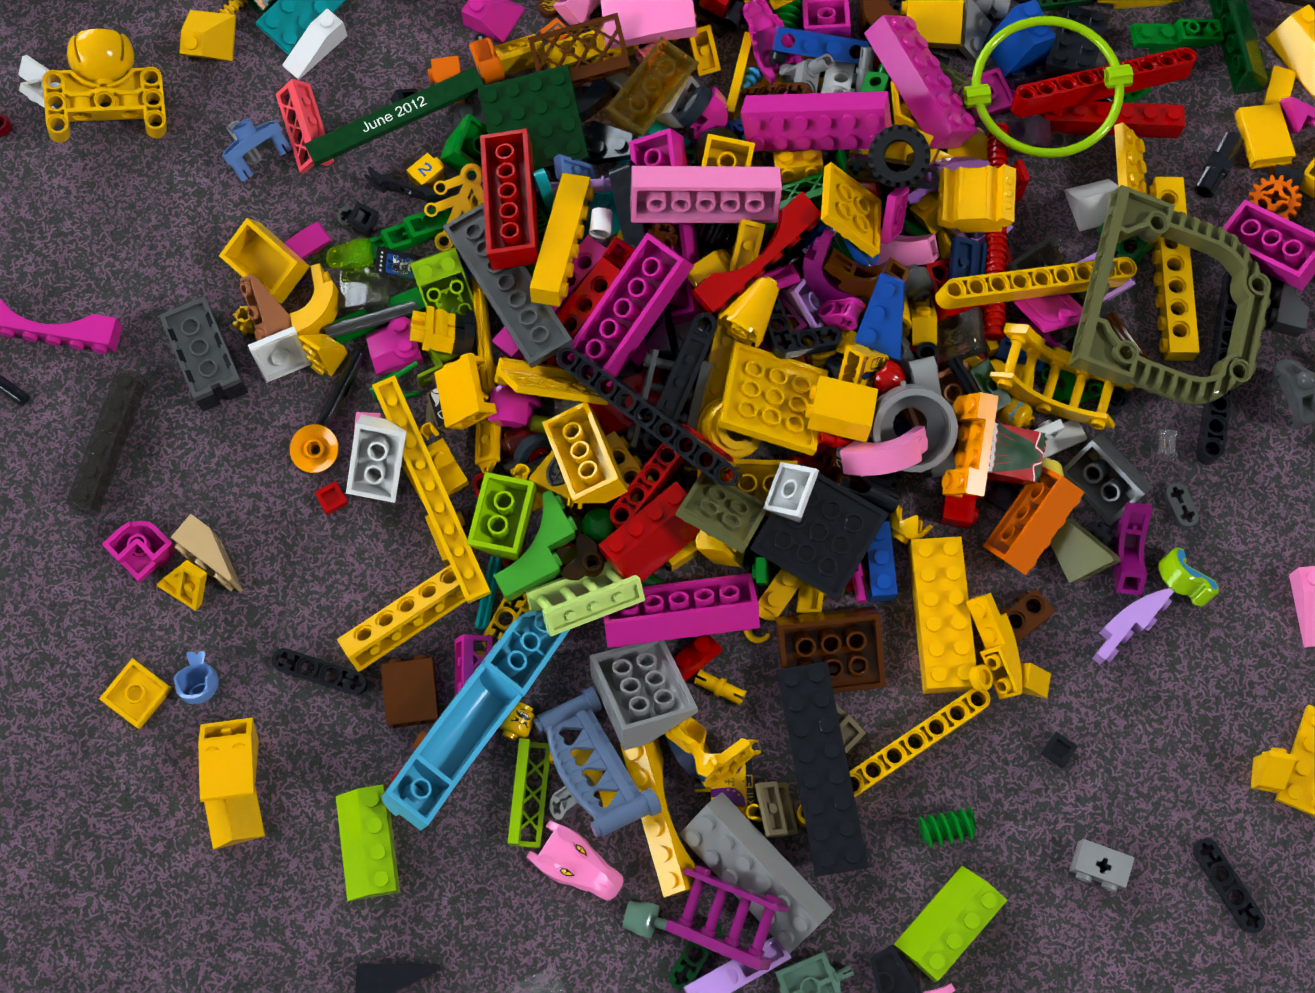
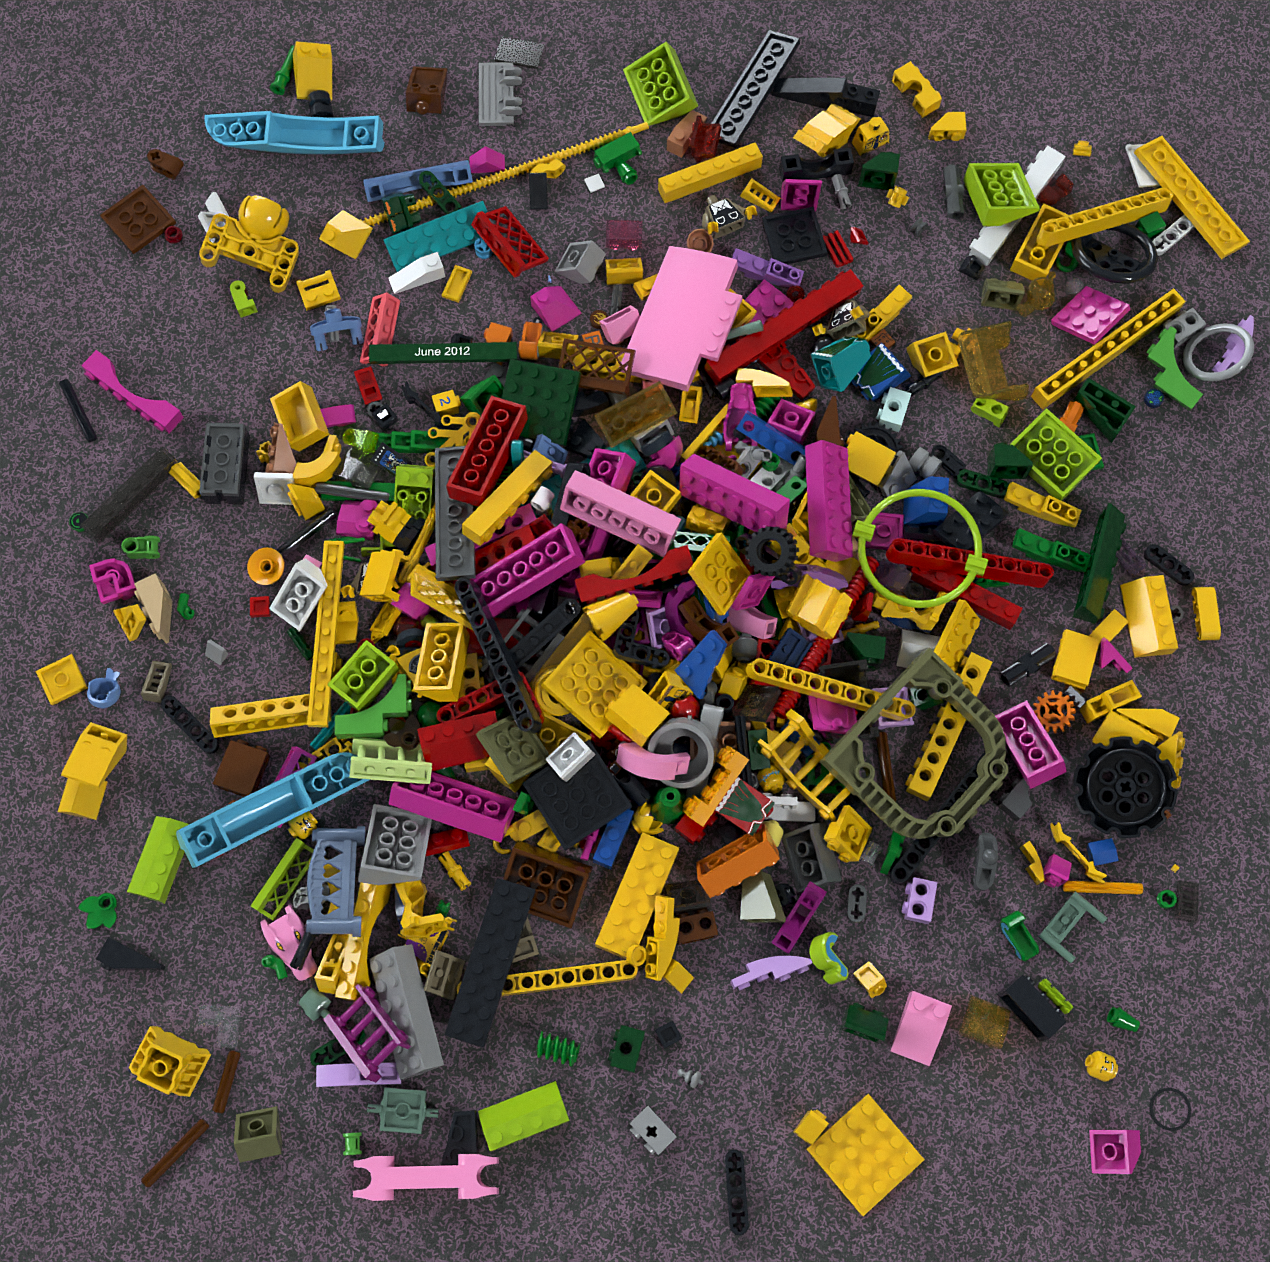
camera: 25 degrees right, 0 degrees up
none -> black tile [69,512,90,532]
none -> green plate [78,893,117,929]
none -> bright green piece [121,536,160,559]
none -> dark tan slope [141,661,172,703]
none -> yellow axle [169,462,201,499]
none -> green arm [177,593,195,620]
none -> light grey slope [205,639,228,665]
none -> lime leg [230,280,258,318]
none -> green arm [261,955,288,980]
none -> dark green axle [287,627,314,661]
none -> black pin [290,910,327,970]
none -> yellow plate [296,270,341,311]
none -> yellow slope [314,934,349,994]
none -> red slope [354,366,383,405]
none -> green bush [435,899,451,918]
none -> yellow tile [442,265,472,303]
none -> dark green brick [607,1025,645,1073]
none -> green cone [650,786,688,825]
none -> clear smoke slope [665,880,711,915]
none -> light grey hair [677,1069,704,1088]
none -> green bush [761,453,780,472]
none -> yellow plate [823,805,872,863]
none -> dark green slope [840,1003,889,1044]
none -> yellow bar [842,621,880,638]
none -> dark green slope [843,632,886,672]
none -> yellow bracket [853,961,887,998]
none -> yellow hips [872,590,948,634]
none -> green wing [880,831,905,875]
none -> lavender brick [902,877,937,924]

